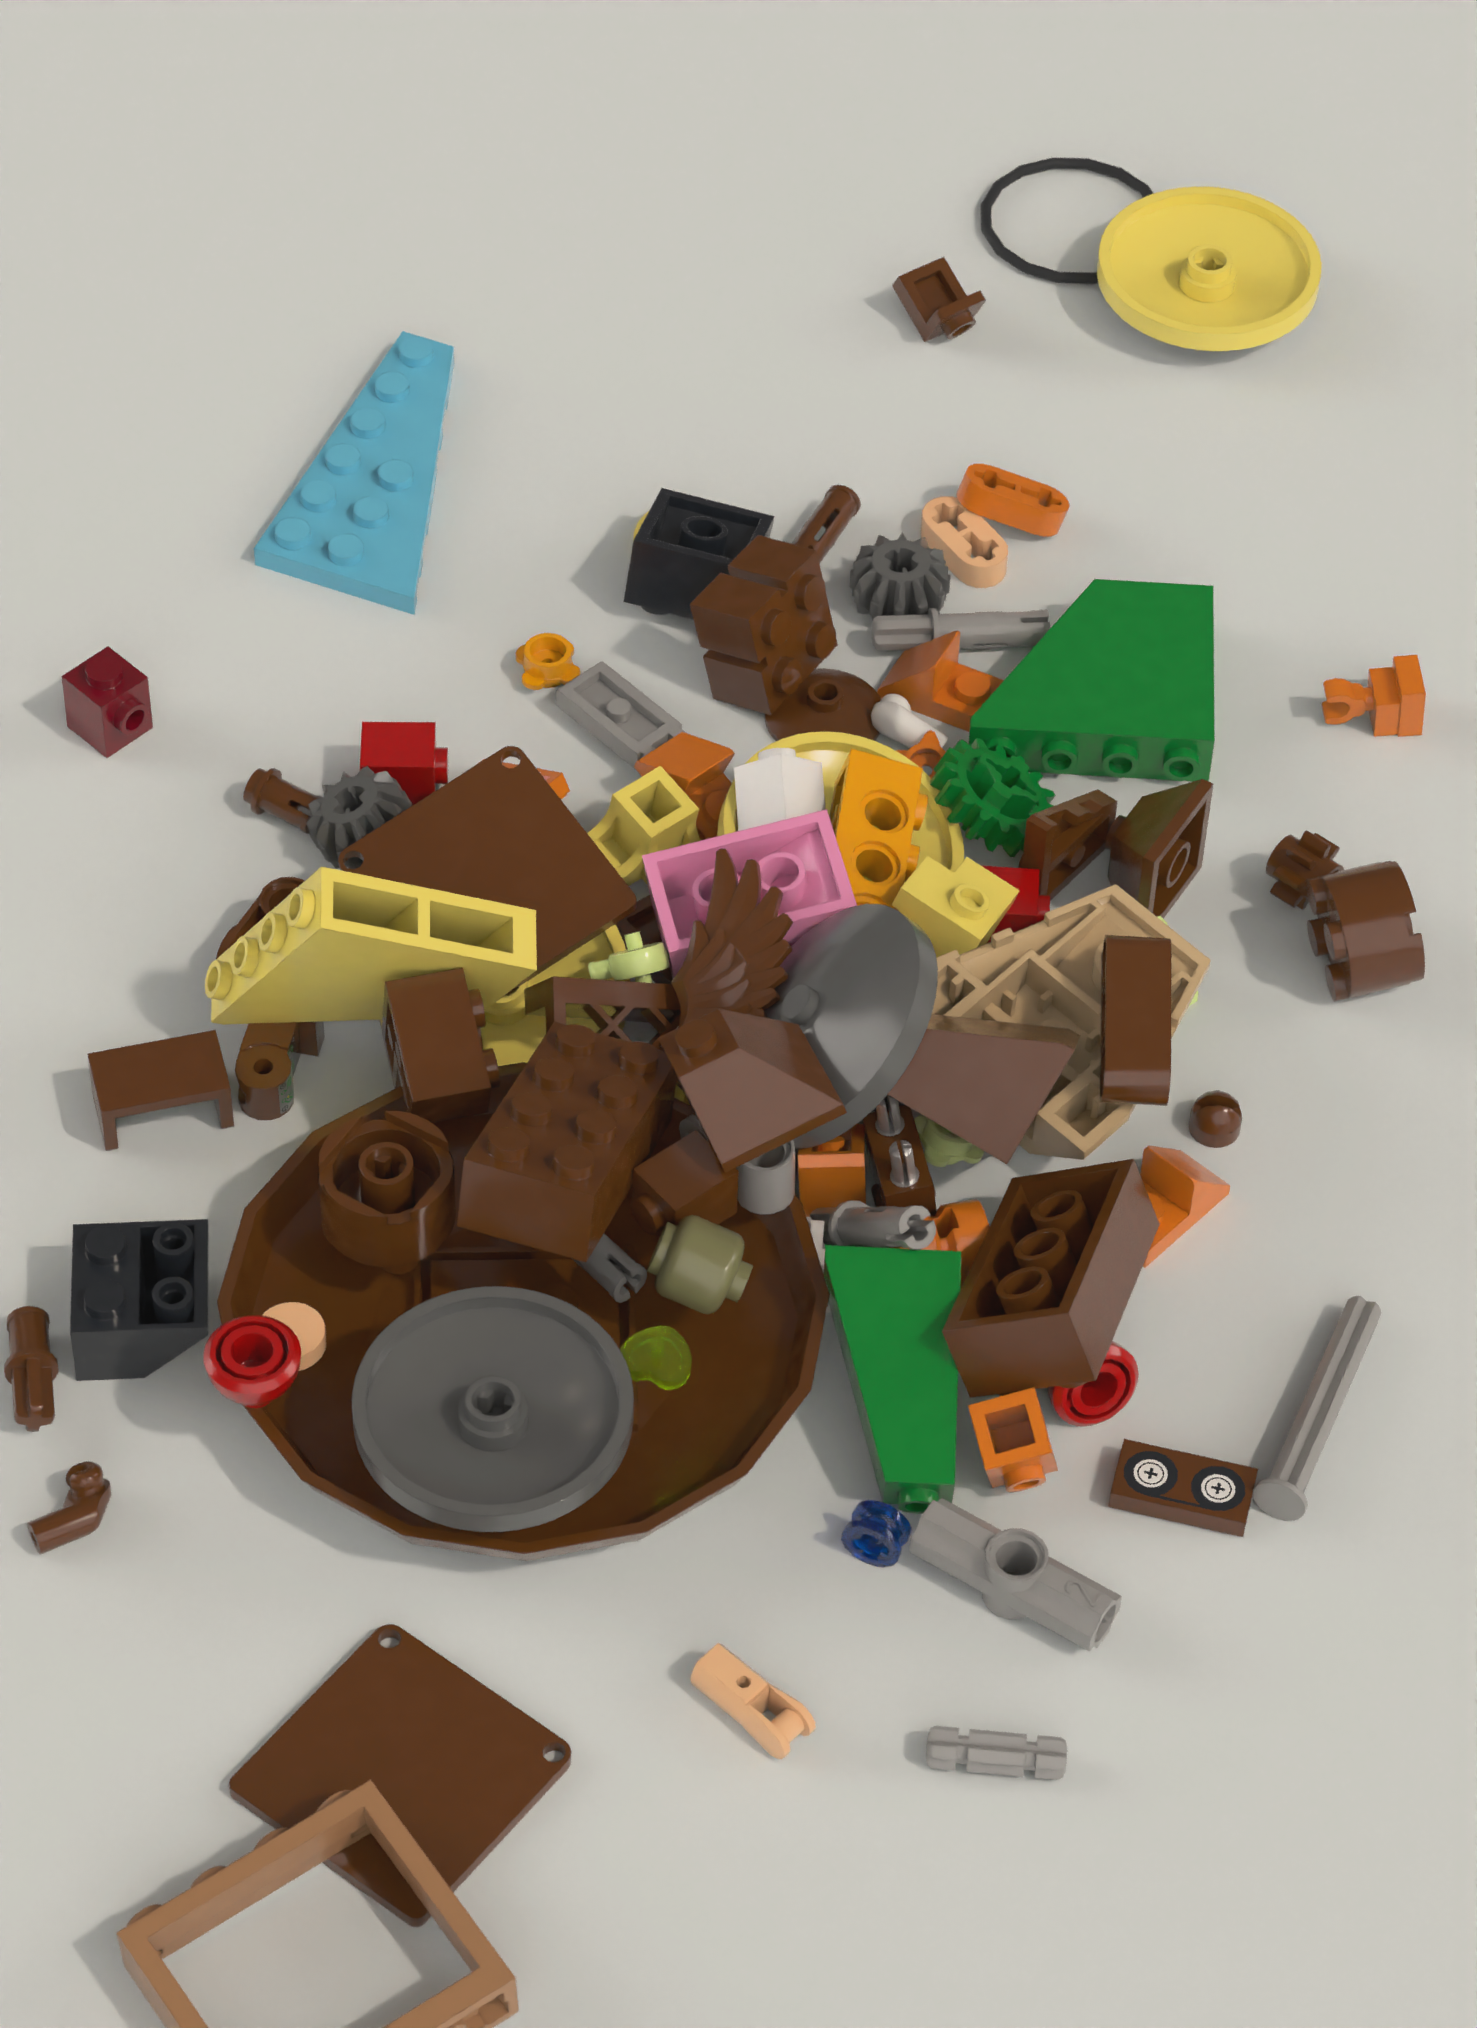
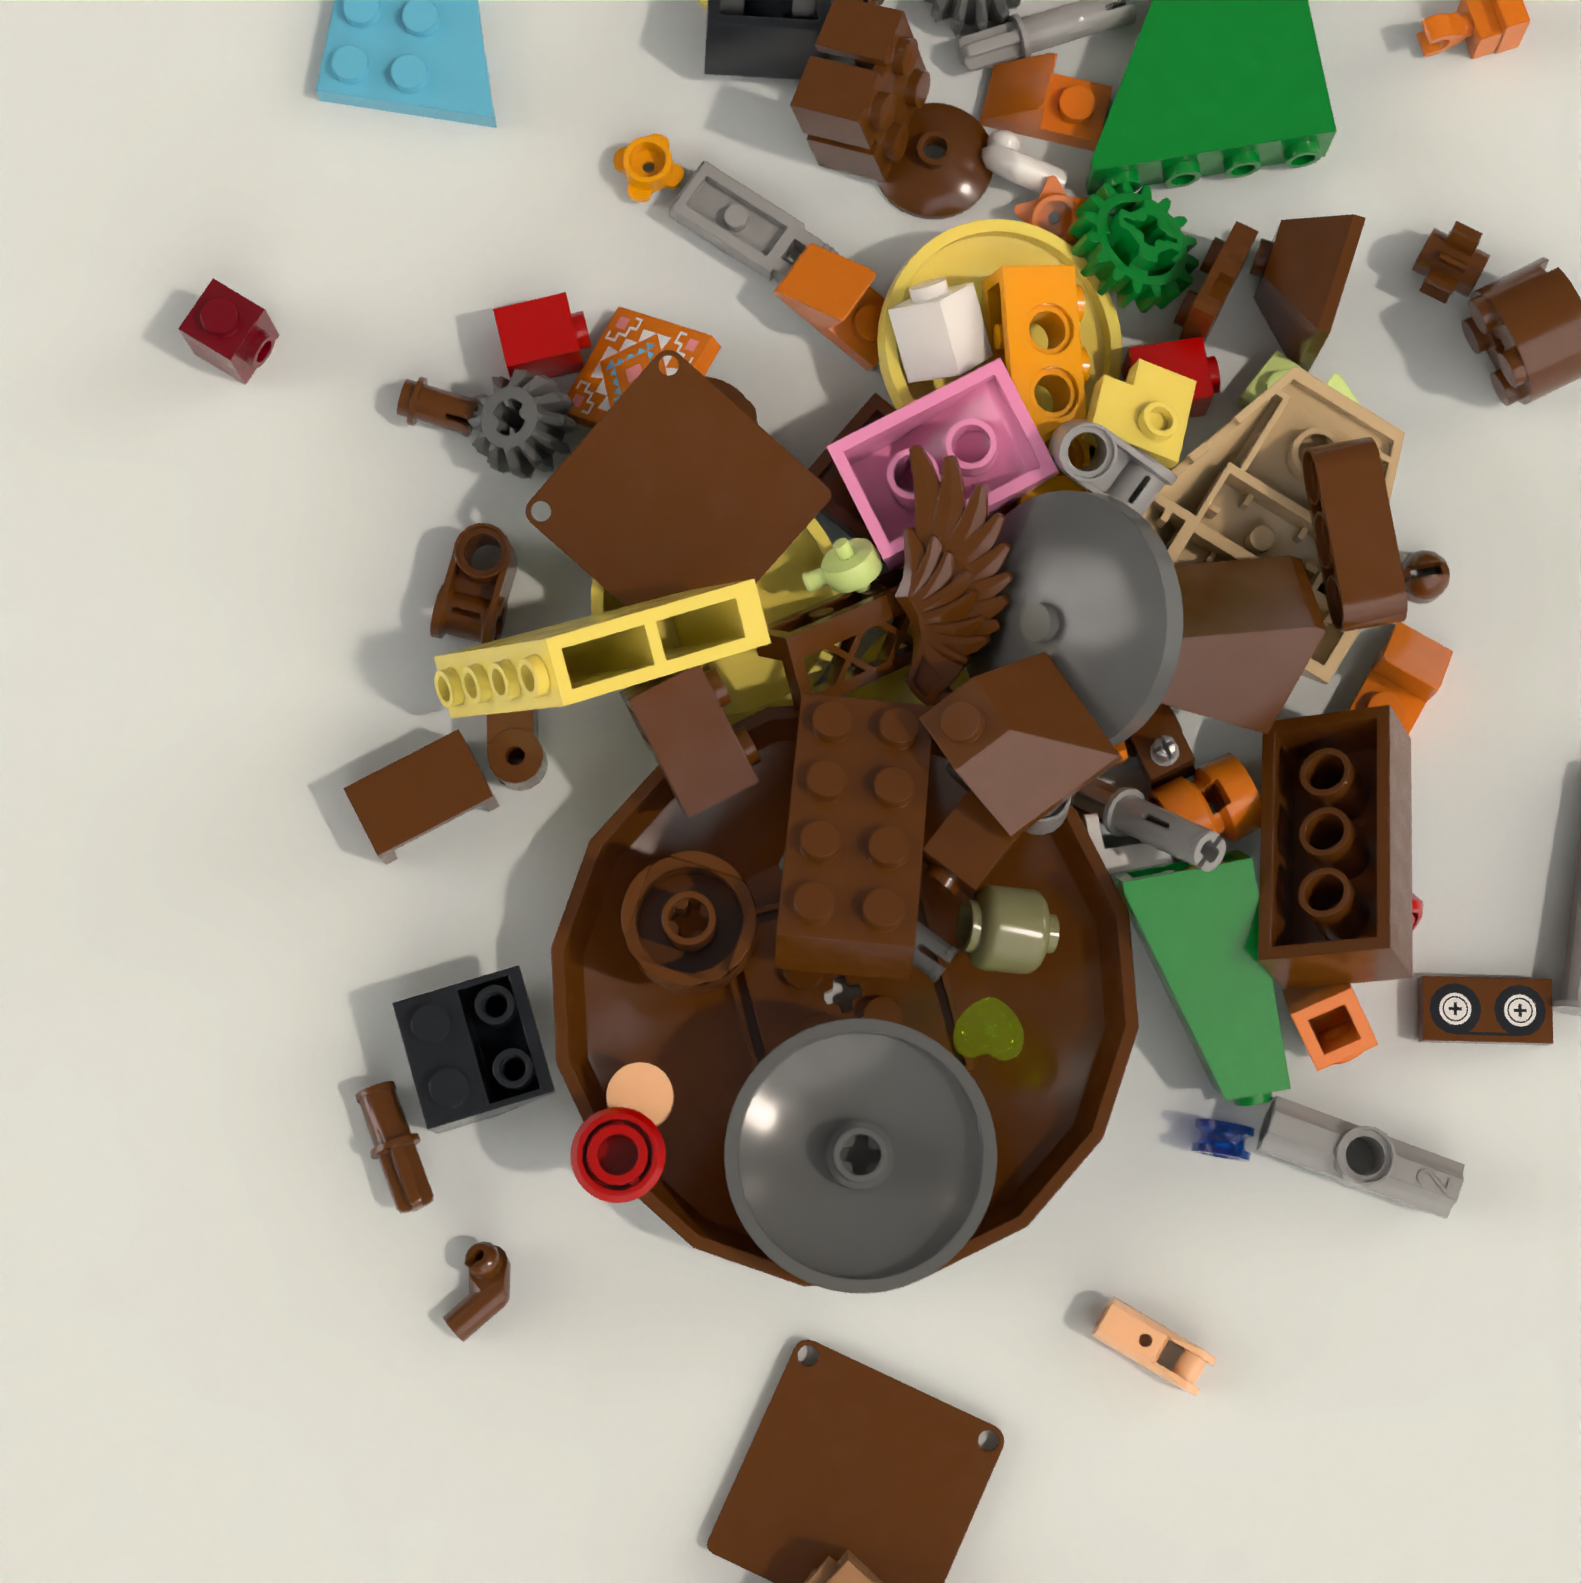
camera: 10 degrees left, 30 degrees up
light yellow brick [587,766,701,886] -> none
light grey axle [926,1726,1067,1780] -> none
none -> light grey piece [1049,419,1178,516]

